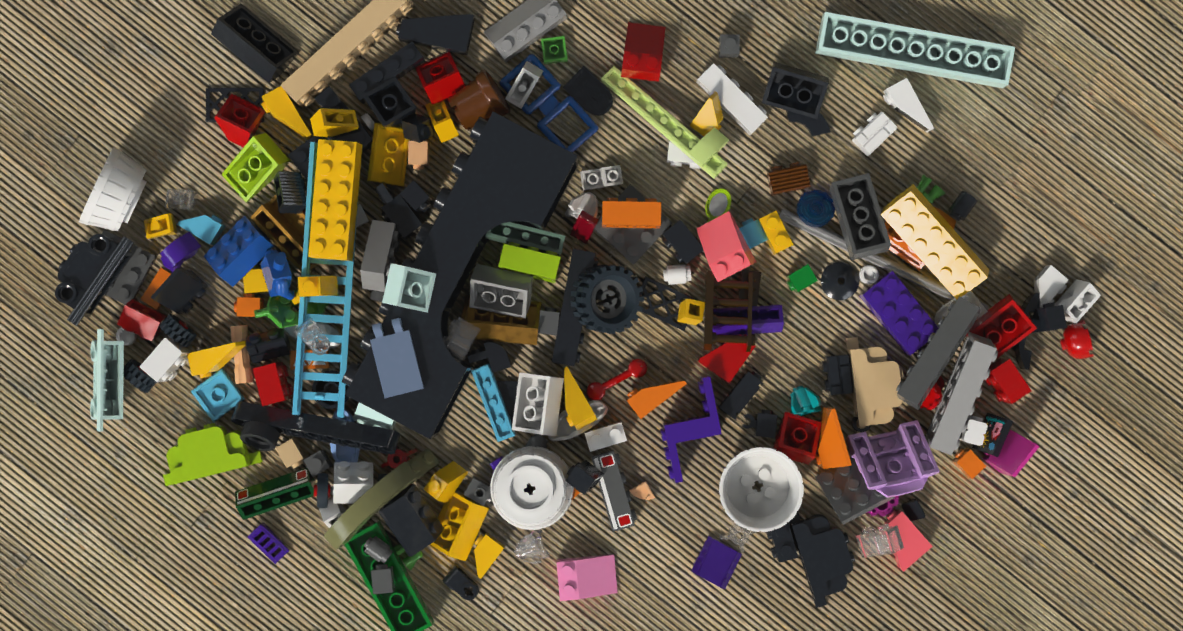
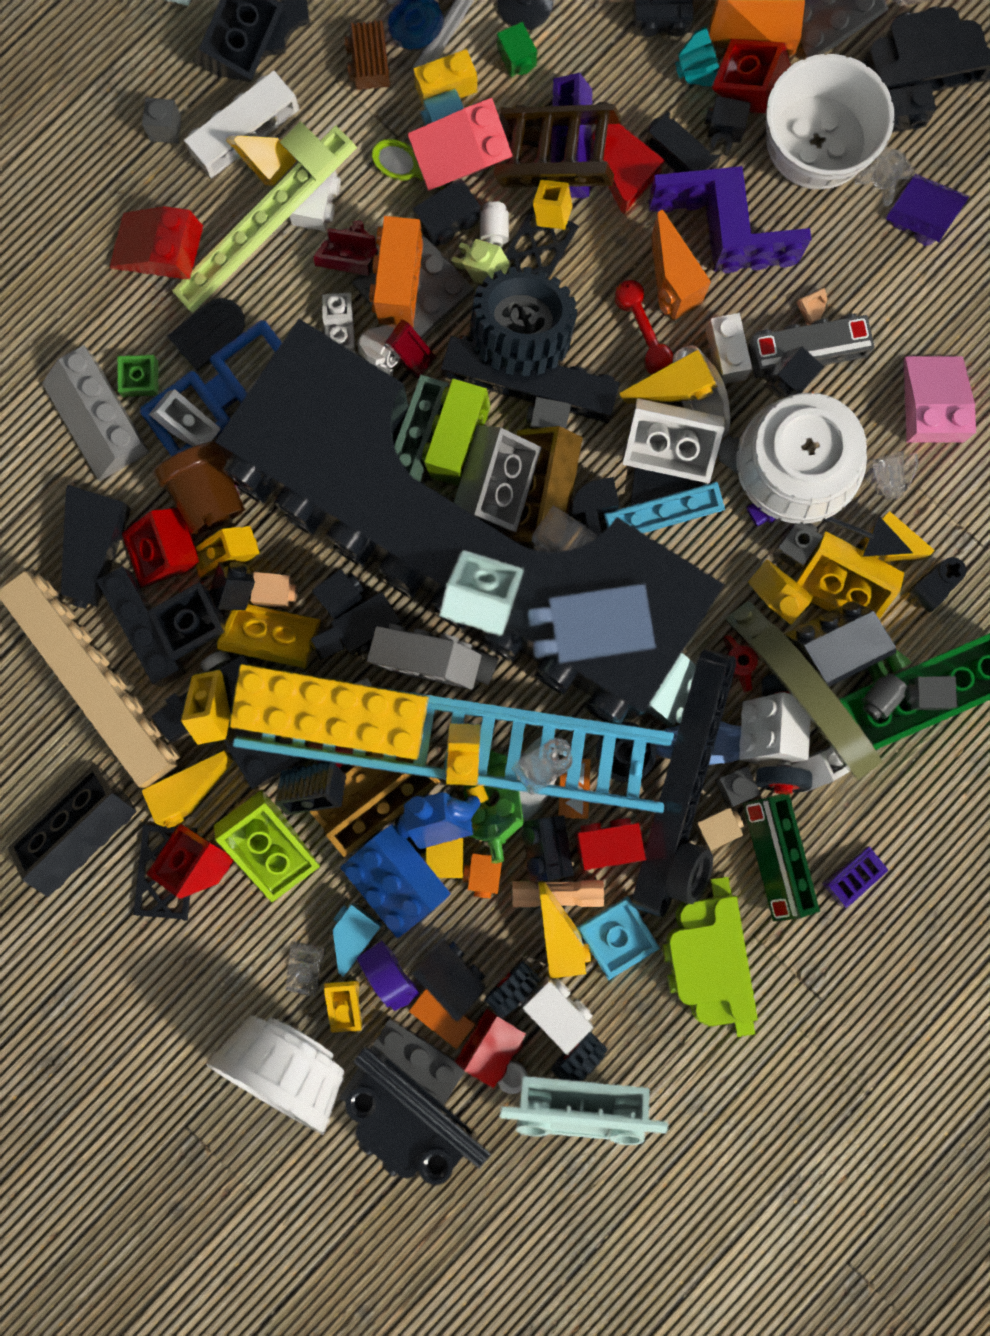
camera: 85 degrees left, 5 degrees down
none -> dark red slope [313,219,378,276]
none -> yellowish green brick [451,239,510,284]
none -> black piece [822,516,913,557]

